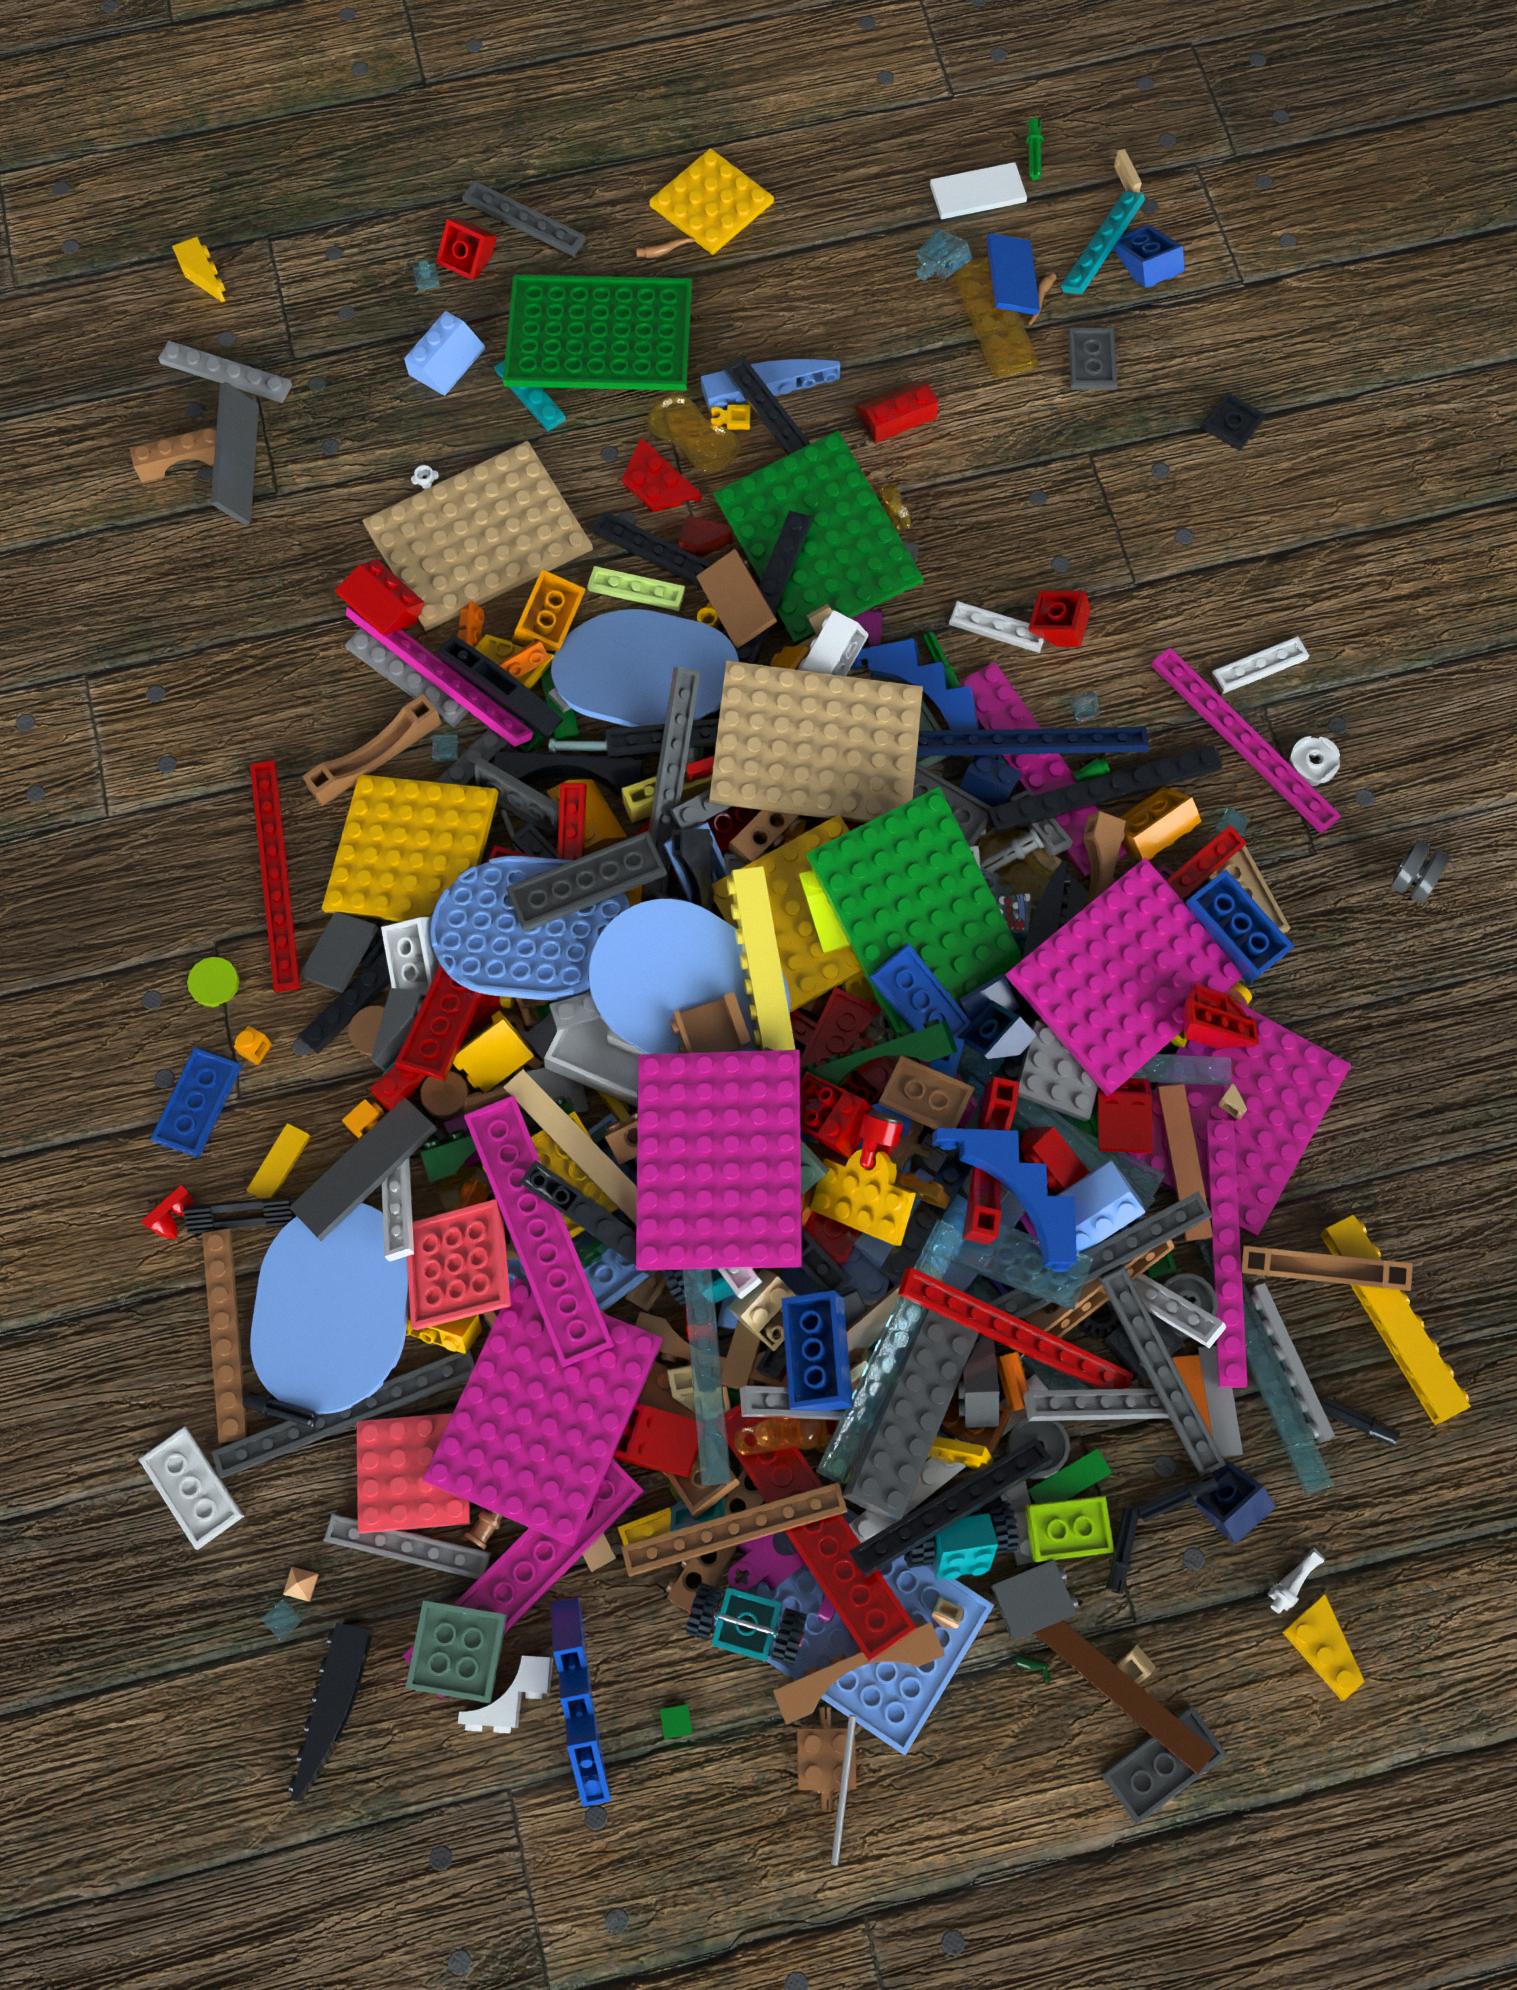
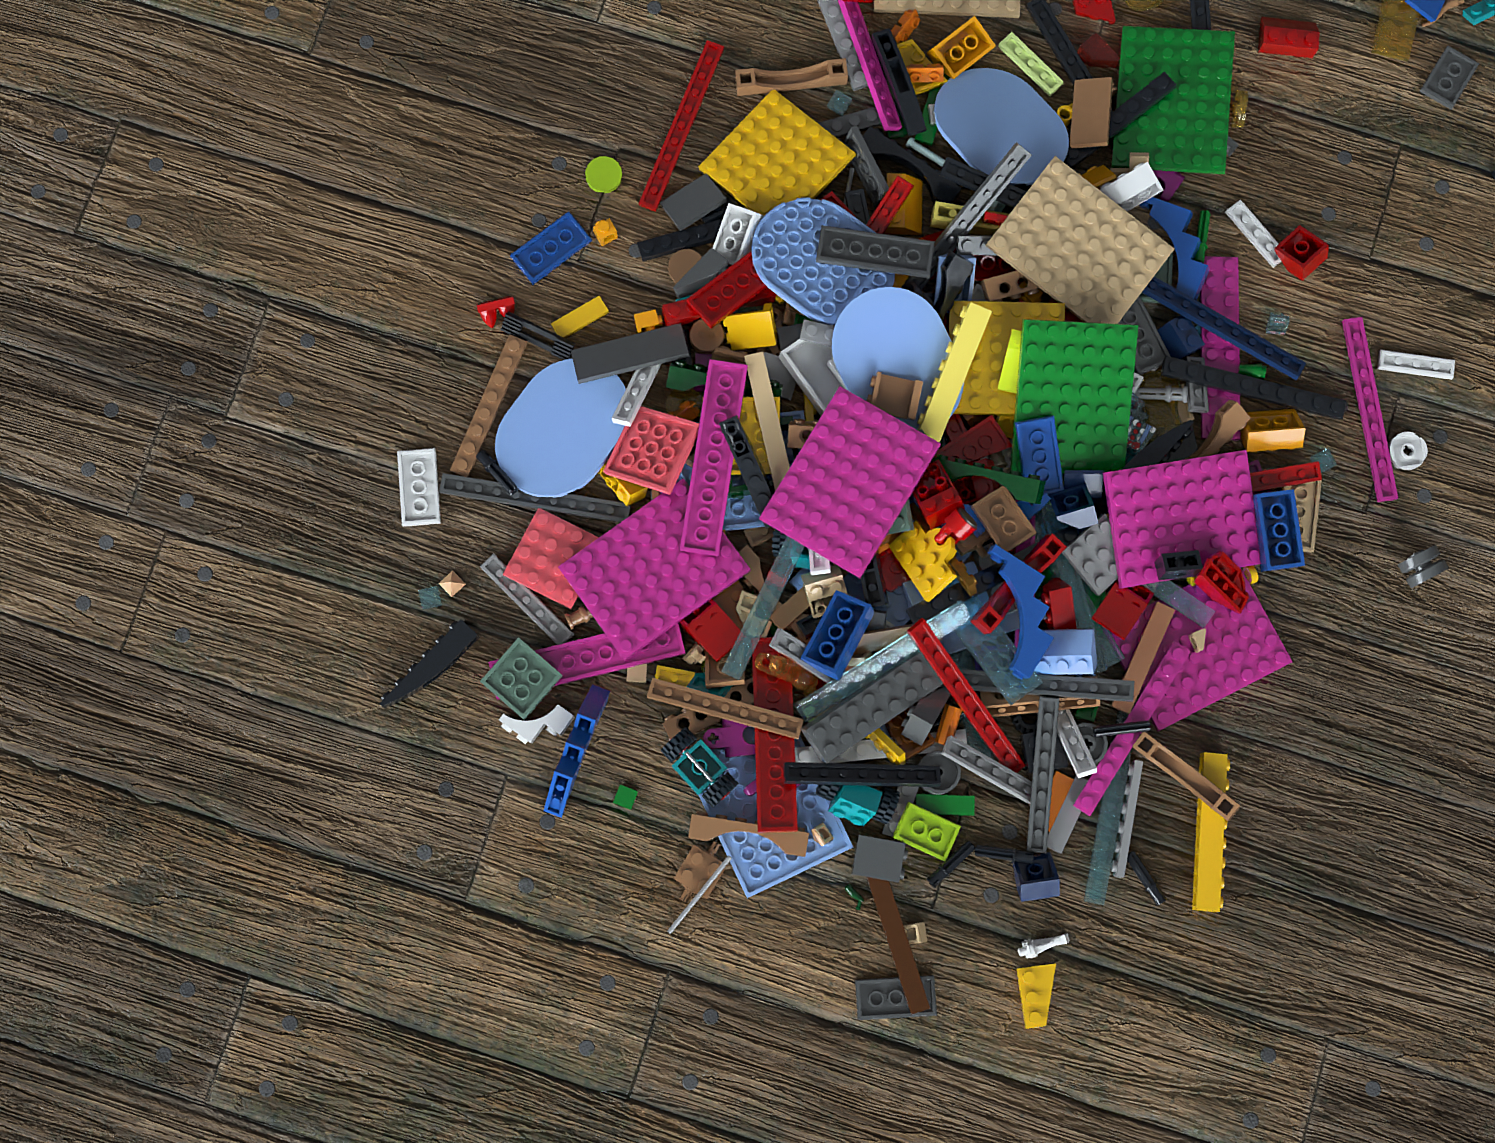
camera: 25 degrees right, 10 degrees up
none -> tan plate [682,644,706,664]
none -> black axle [1093,720,1151,737]
none -> black brick [1154,550,1203,580]

